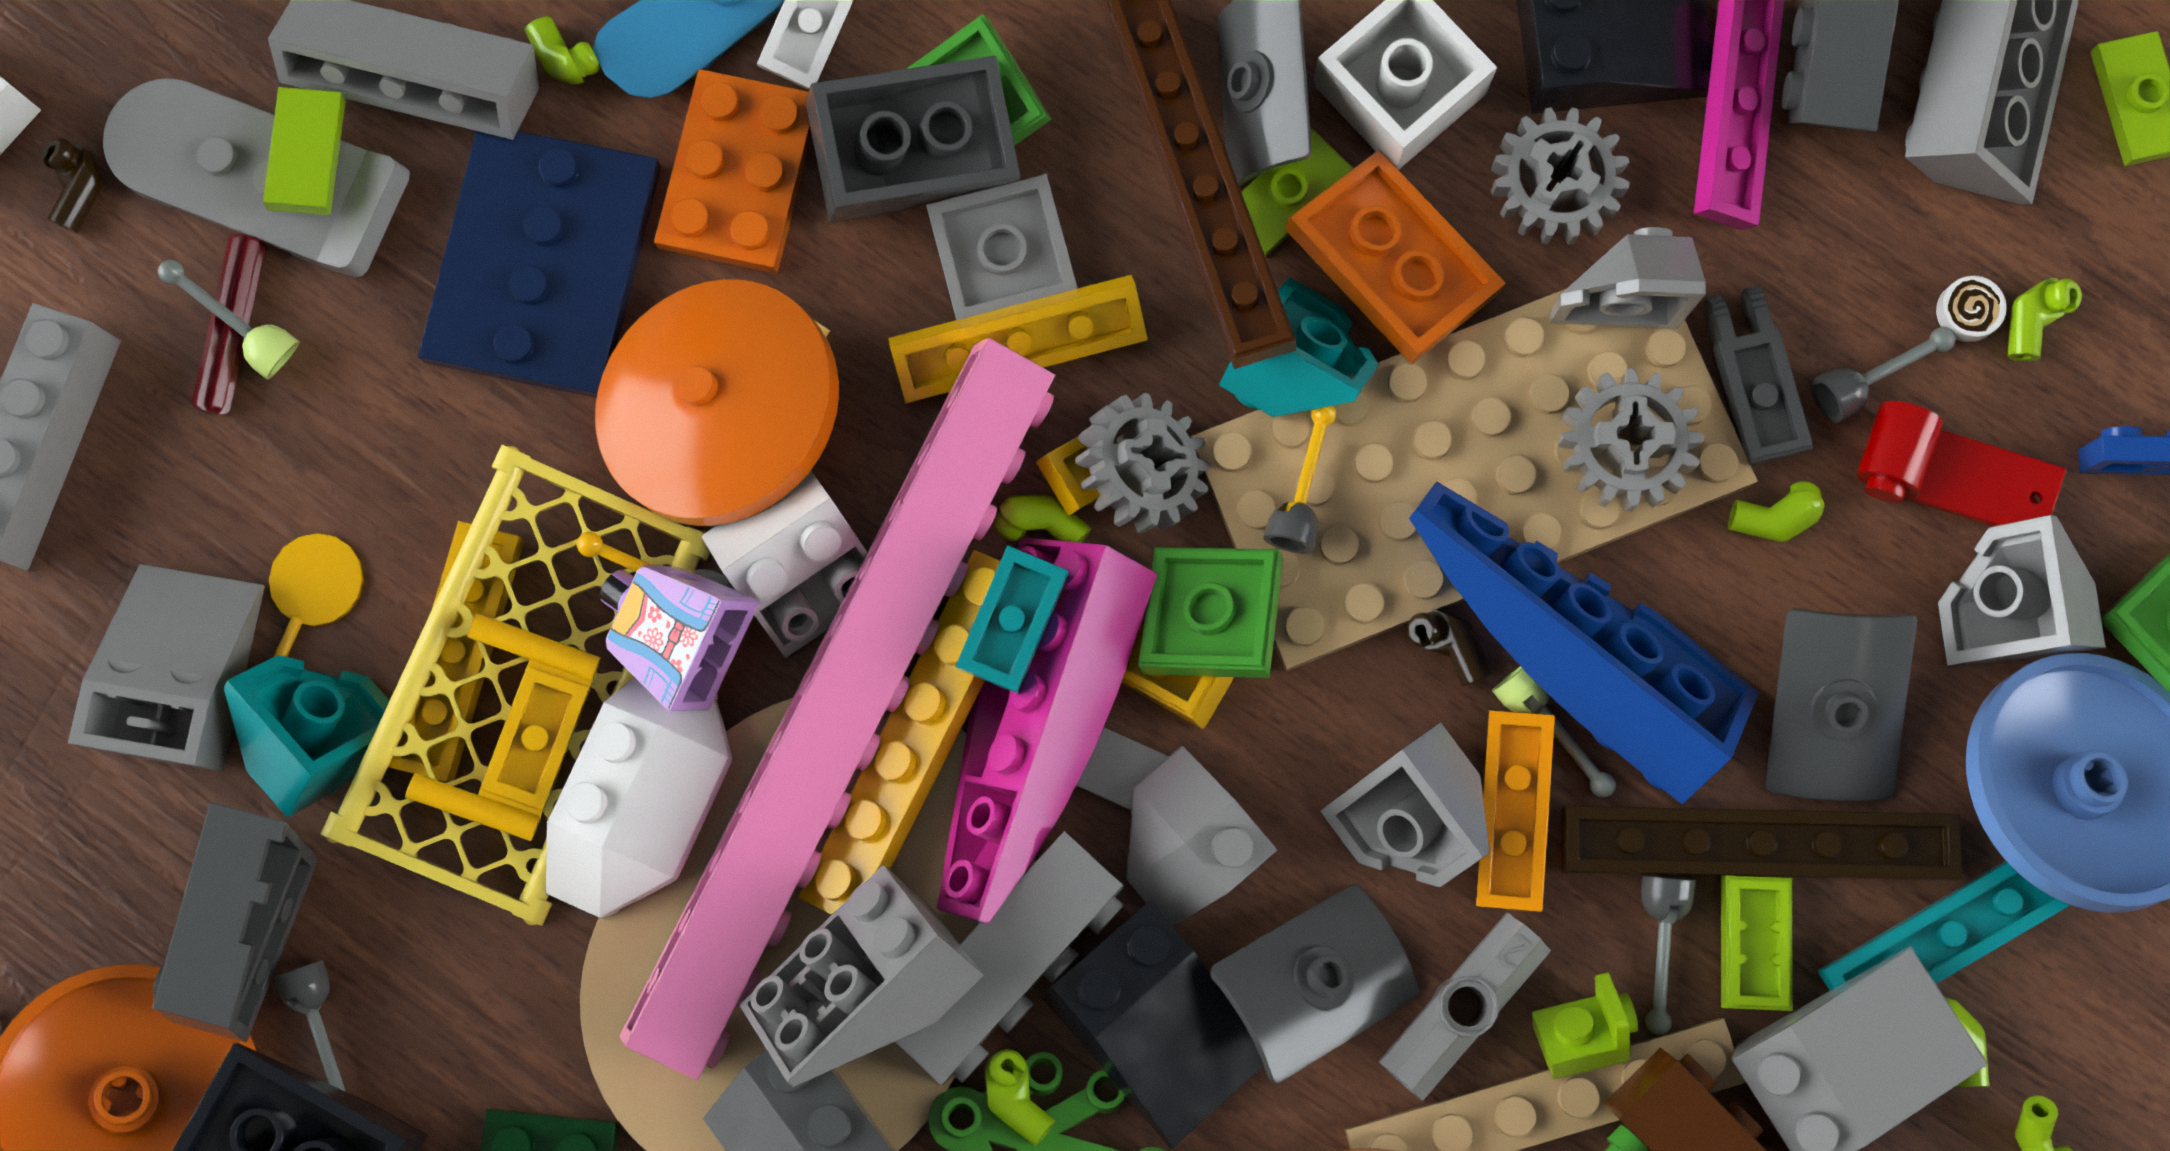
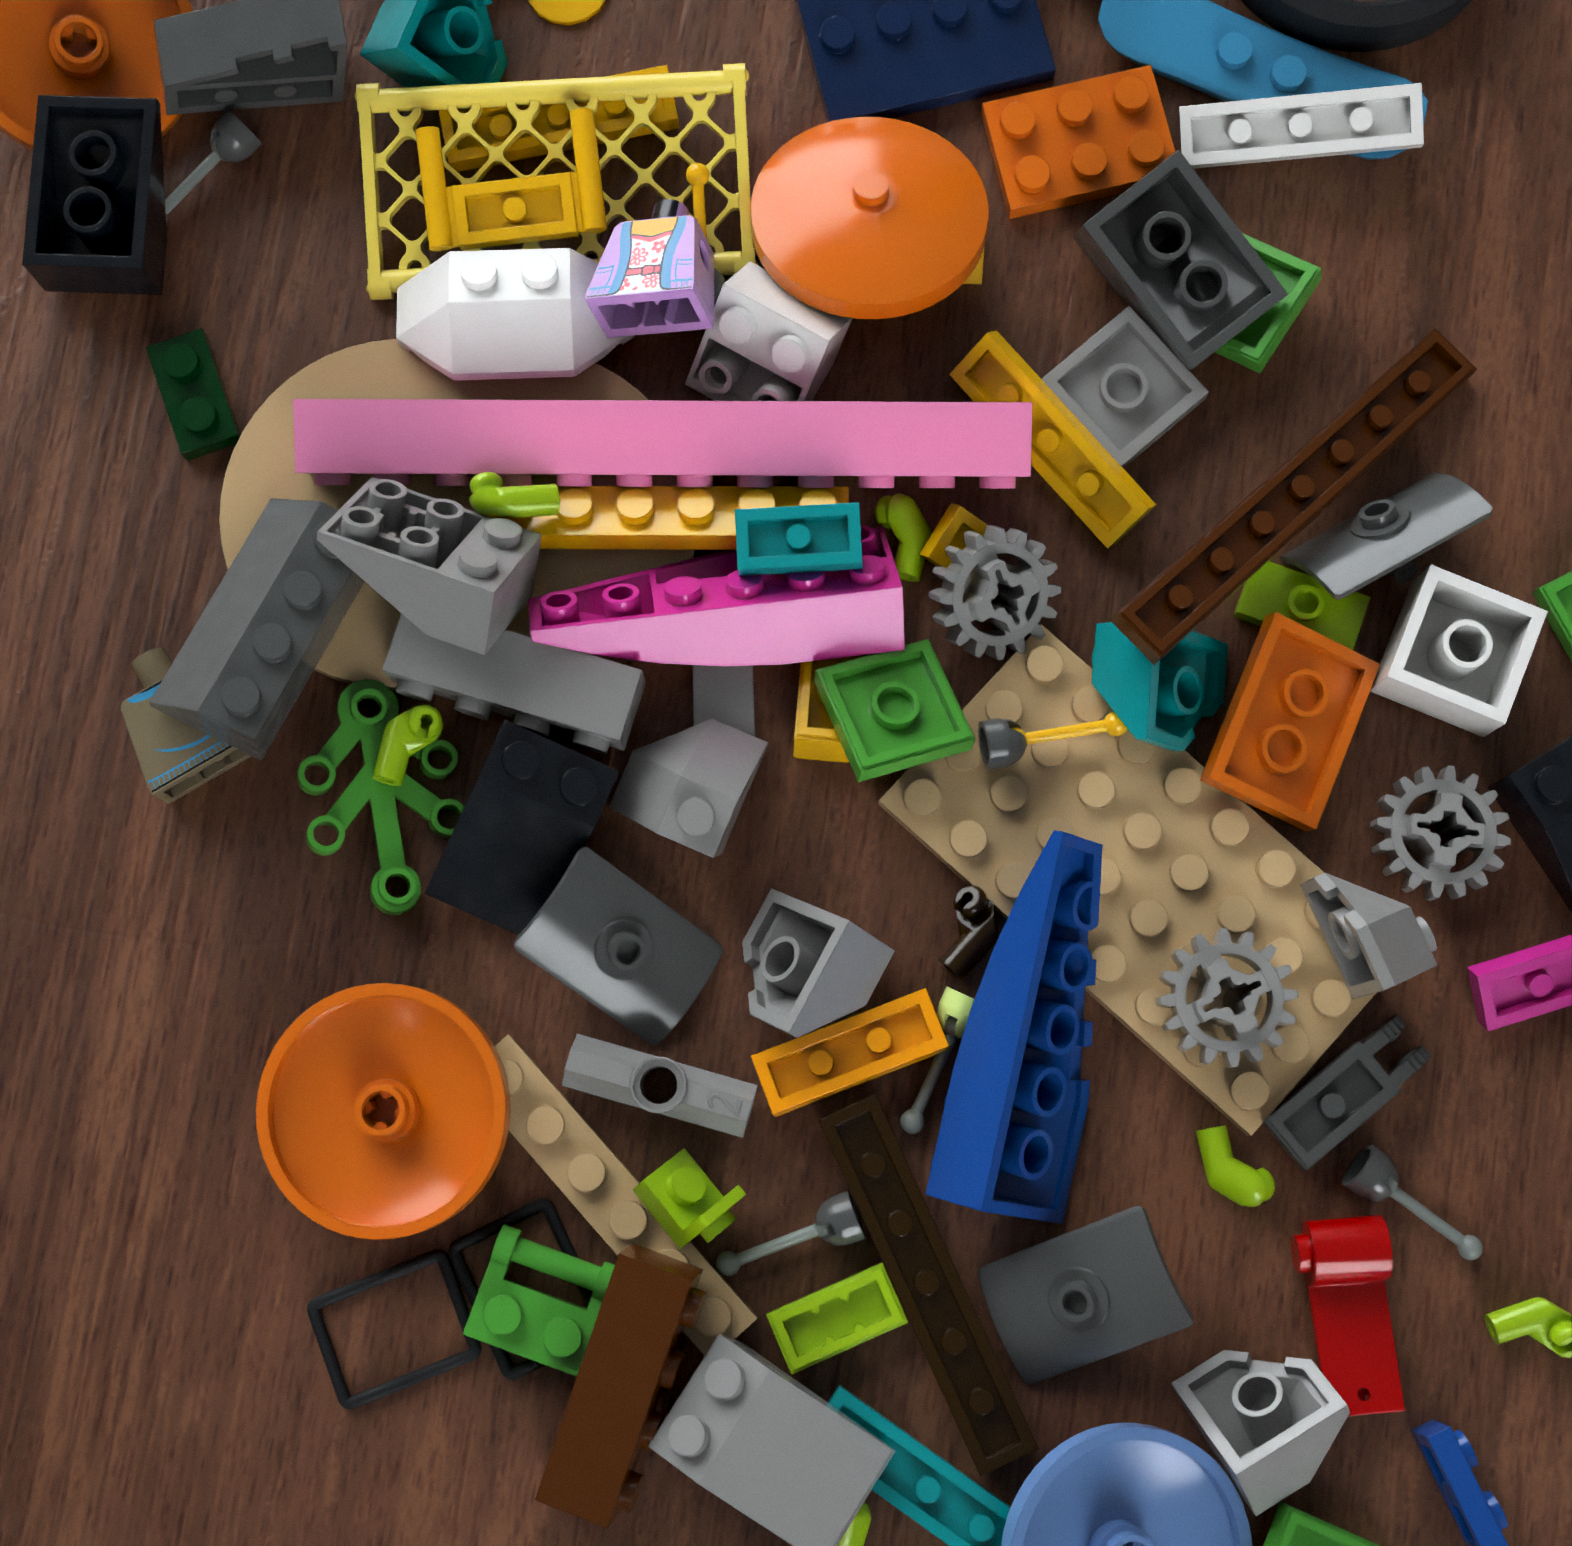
camera: 60 degrees right, 0 degrees up
tile [1936,276,2007,342] -> none
none -> lime arm [469,472,560,518]

